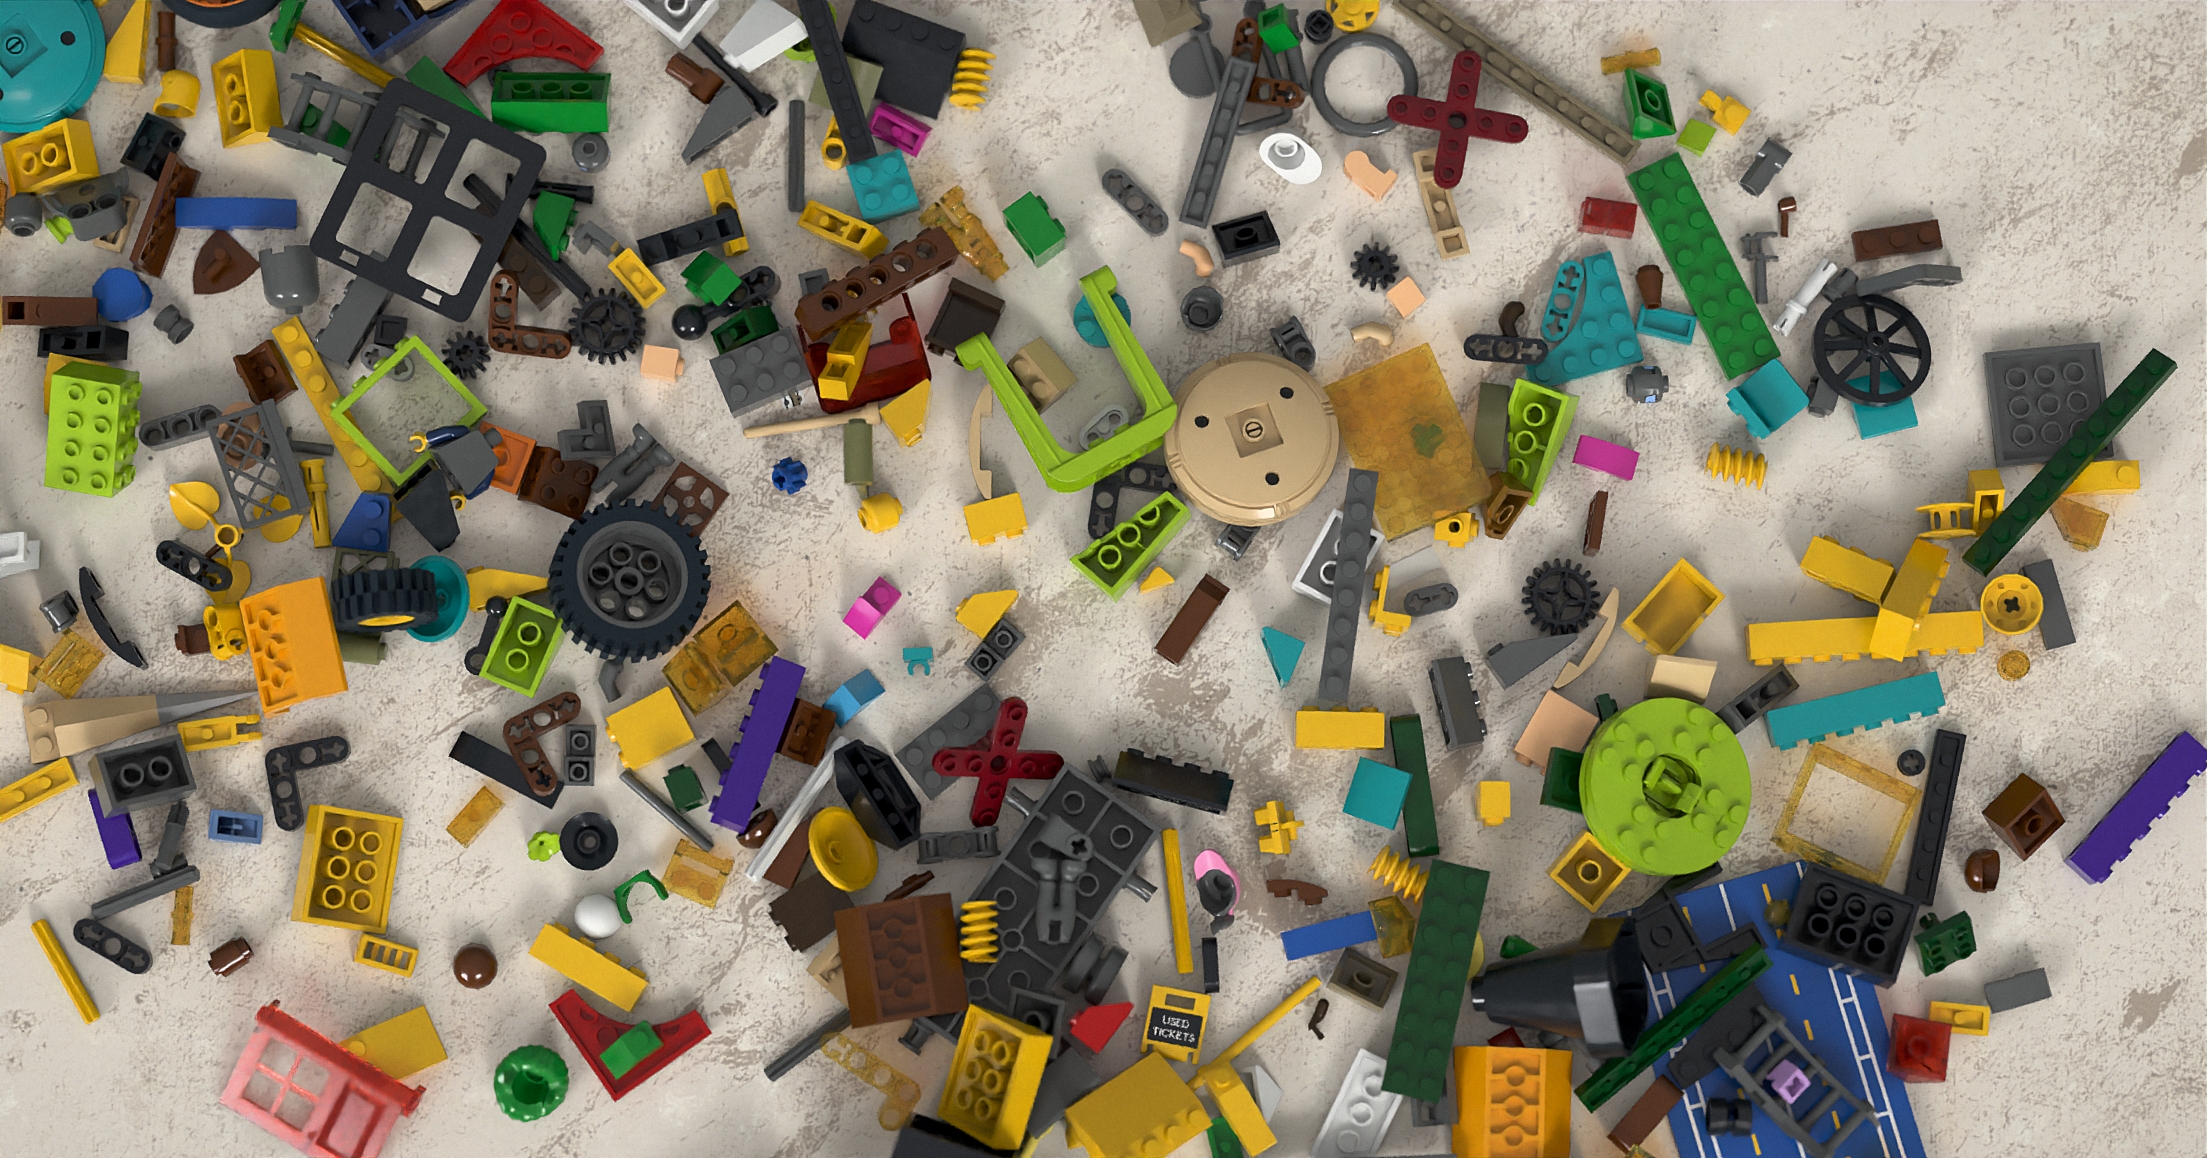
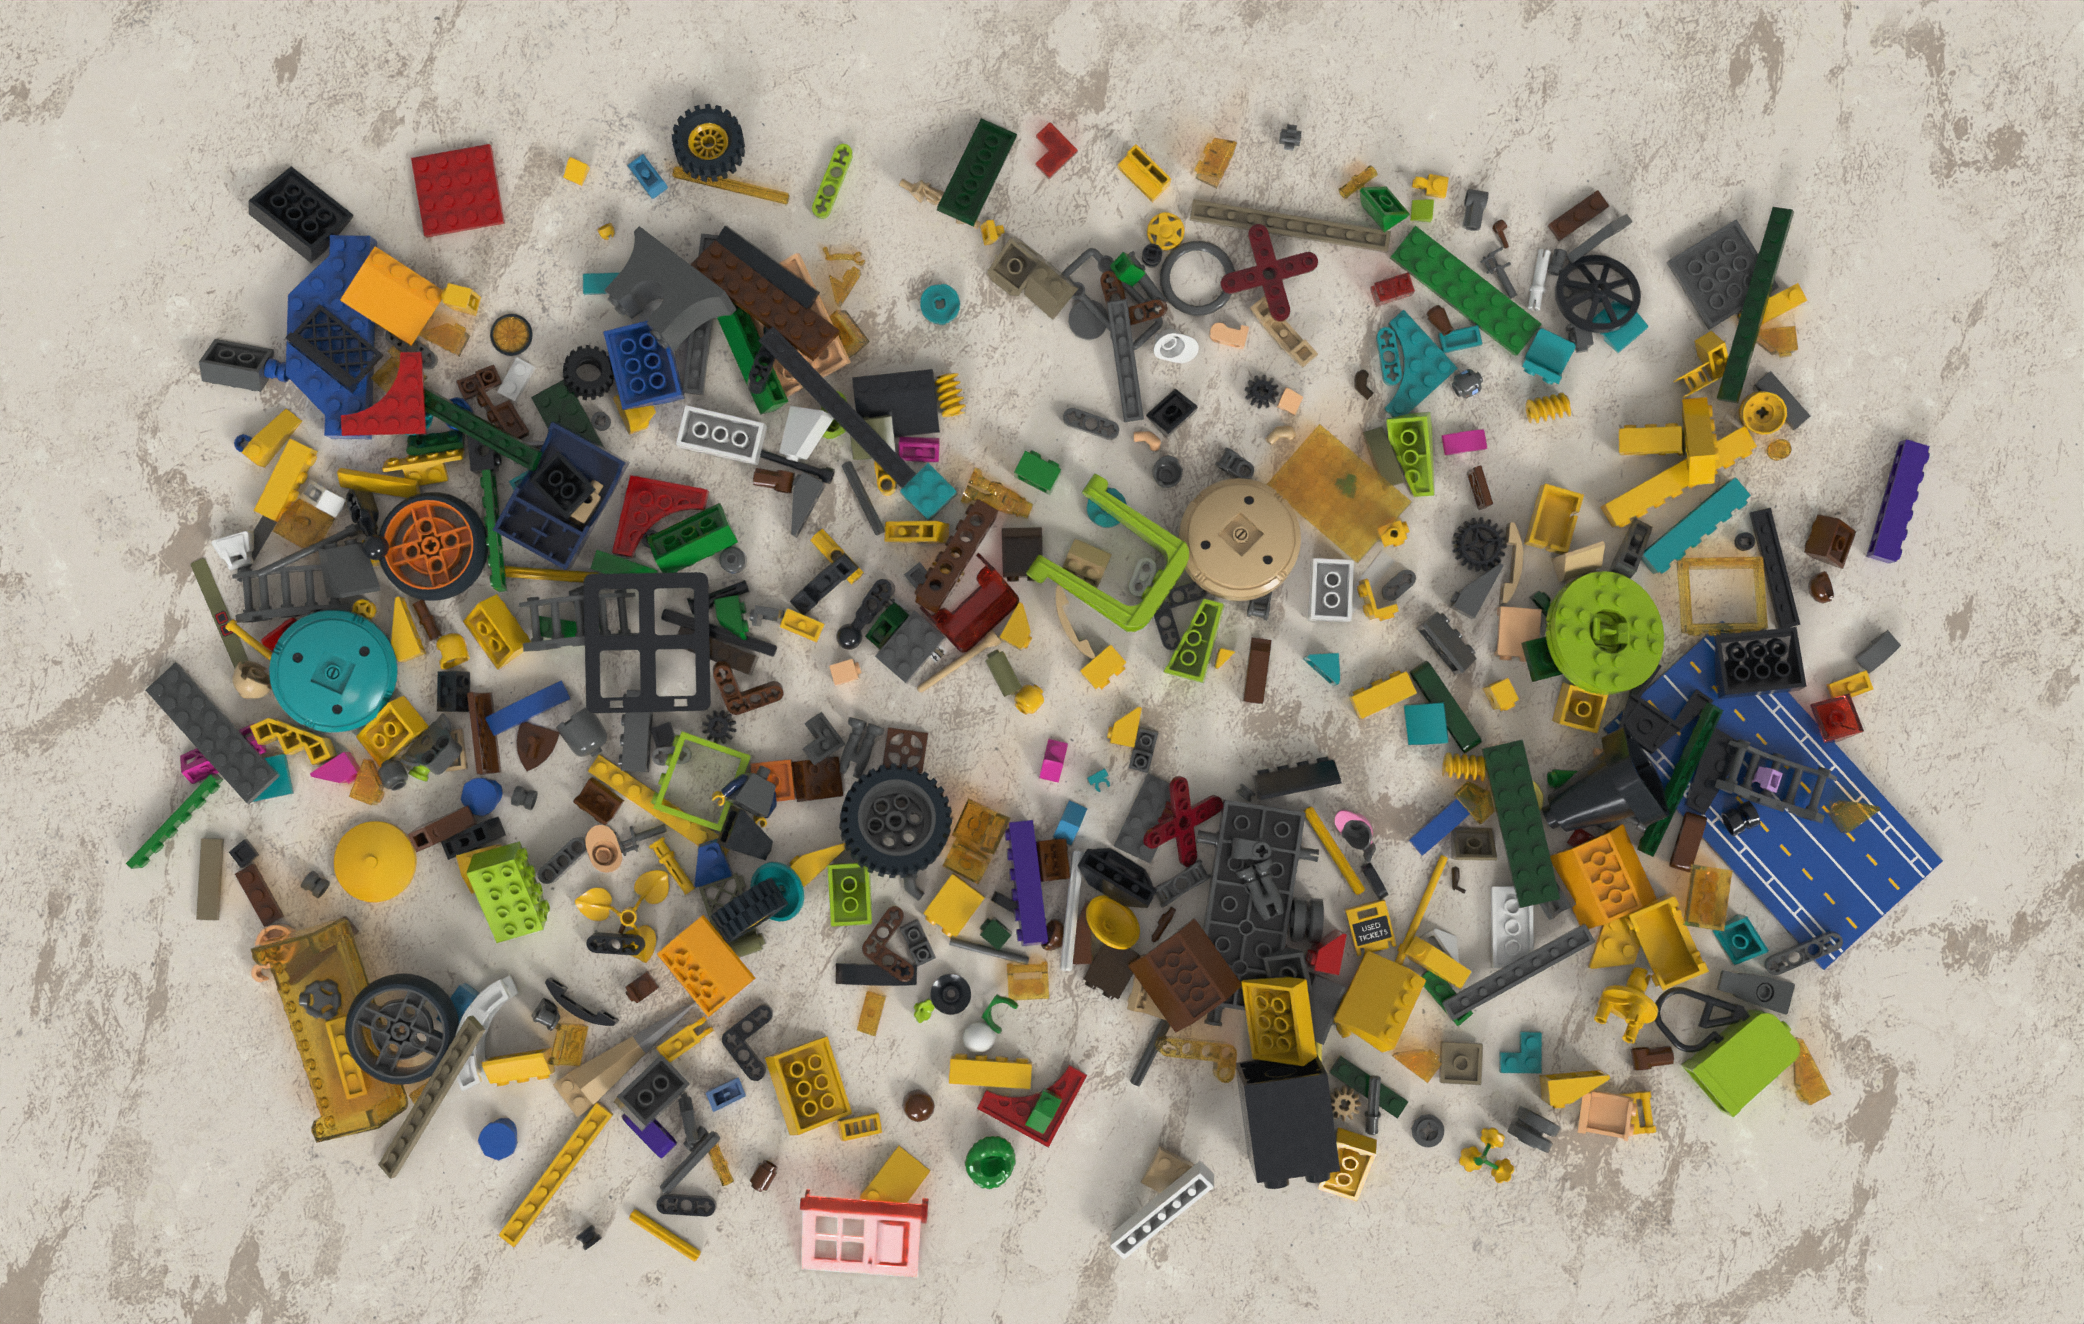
camera: 25 degrees left, 5 degrees up
yellow piece [203,602,248,661] -> none
dark grey fence [205,398,312,531] -> none
black piece [464,595,509,676] -> none
black gear [568,288,646,366] -> none
green brick [680,250,742,306] -> none
blue gear [772,456,808,495] -> none
yellow slope [818,321,873,401] -> none
yellow piece [960,901,998,962] -> none
yellow hips [1254,801,1304,855] -> none
reddish brown slope [1266,879,1328,906] -> none
dark grey plate [1317,468,1379,703] -> none
black beam [1463,333,1549,365] -> none
pearl gold slope [1481,471,1534,540] -> none
clear yellow plate [1764,899,1790,928] -> none
dark green plate [1913,910,1977,977] -> none

